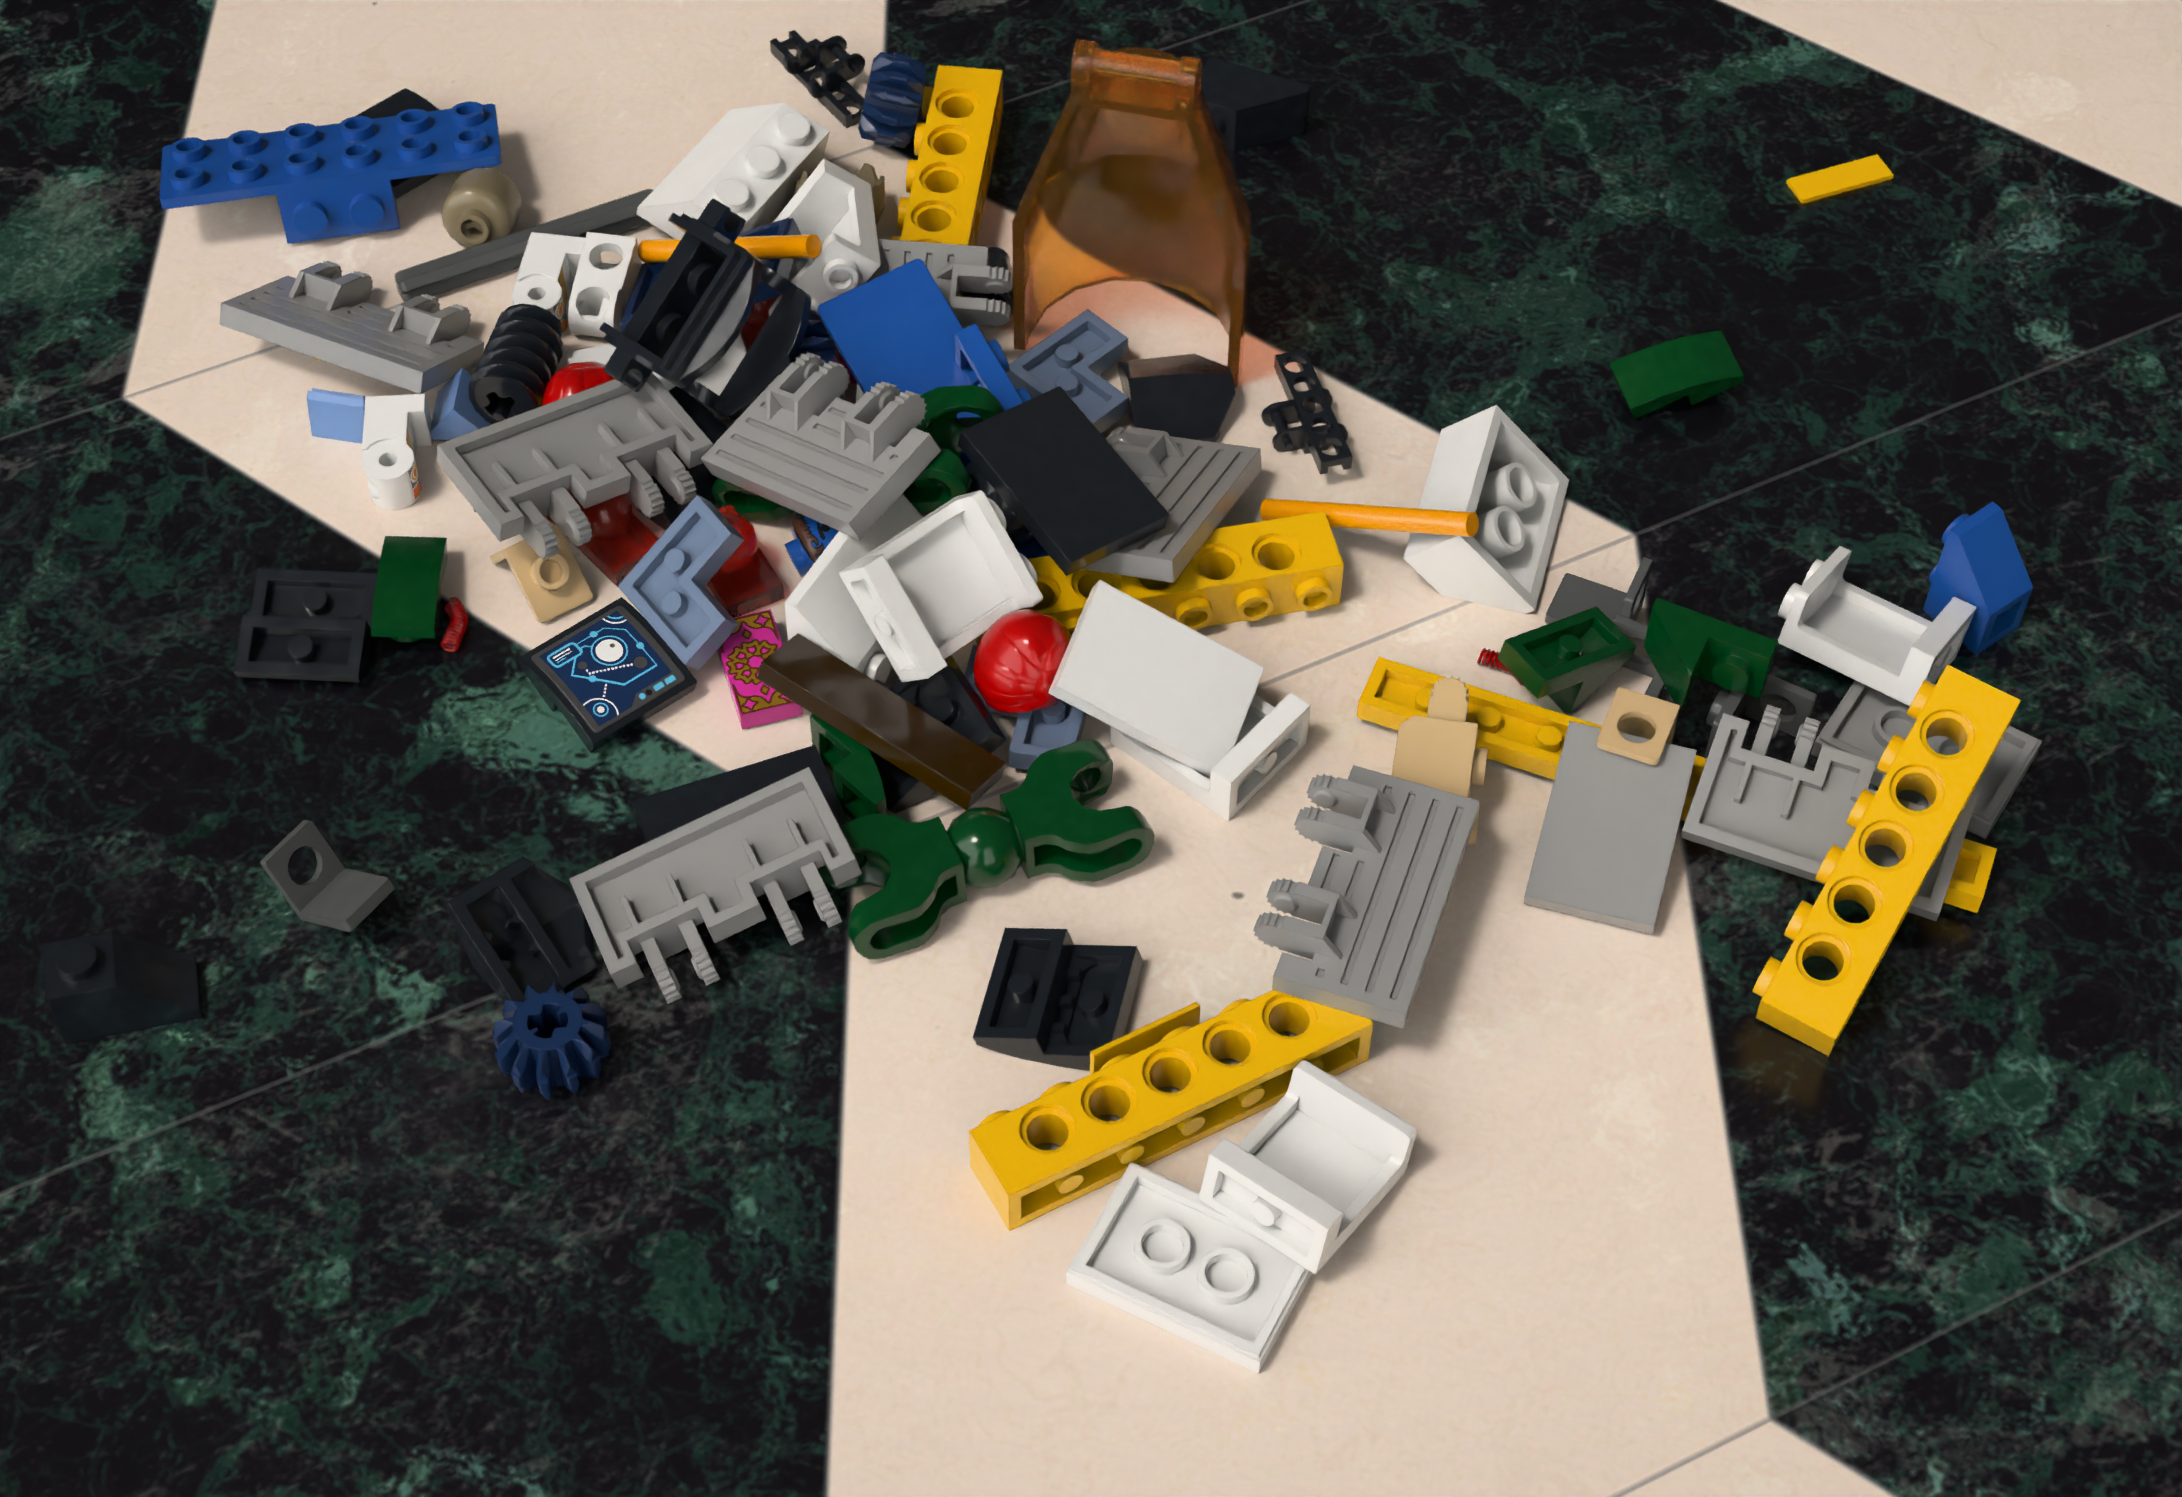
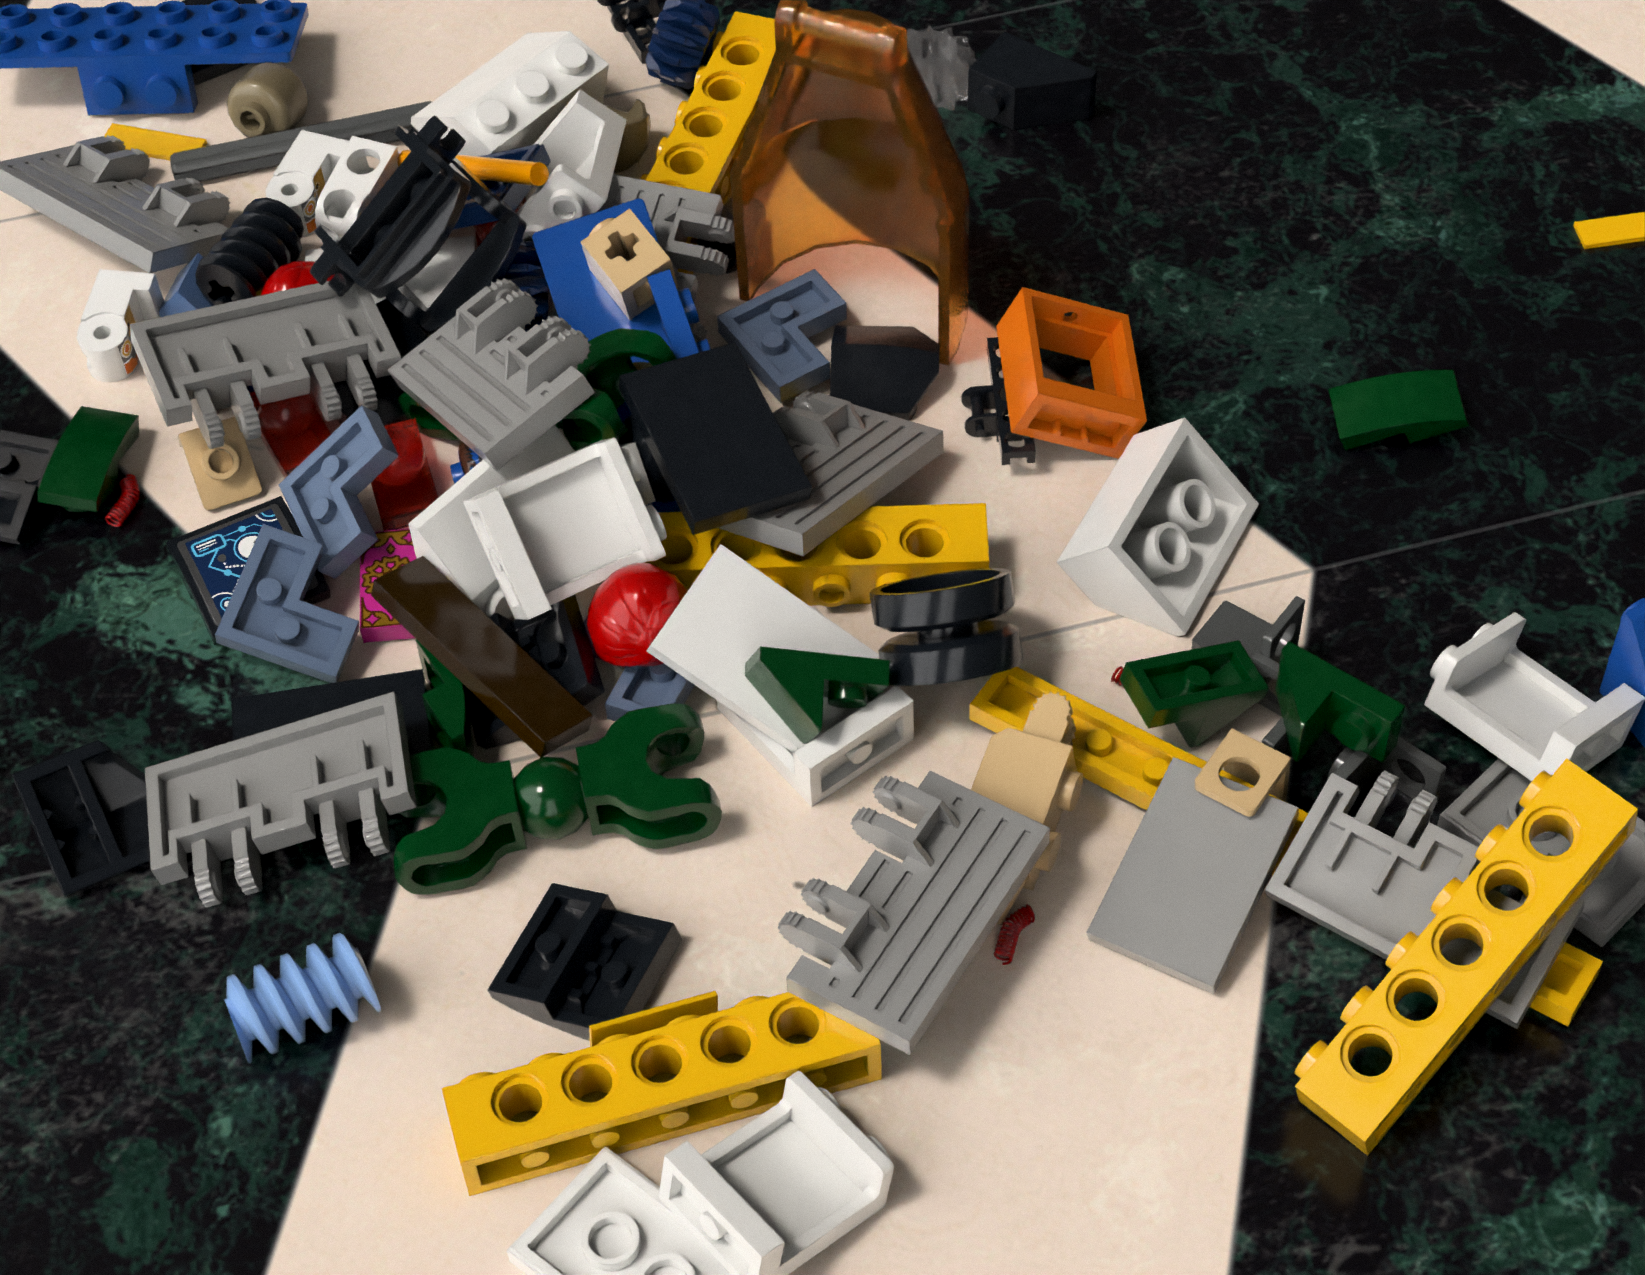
camera: 15 degrees right, 0 degrees up
medium blue slope [307,388,366,444] -> none
dark blue gear [492,979,611,1100] -> none
light orange bar [1260,498,1479,537] -> none
none -> yellow window [104,123,207,161]
none -> sand blue plate [215,524,359,683]
none -> light blue piece [224,933,381,1064]
none -> tan brick [580,209,678,320]
none -> dark green slope [745,646,890,744]
none -> black wheel [869,568,1024,686]
none -> red leg [993,904,1035,965]
none -> orange window [996,287,1147,459]

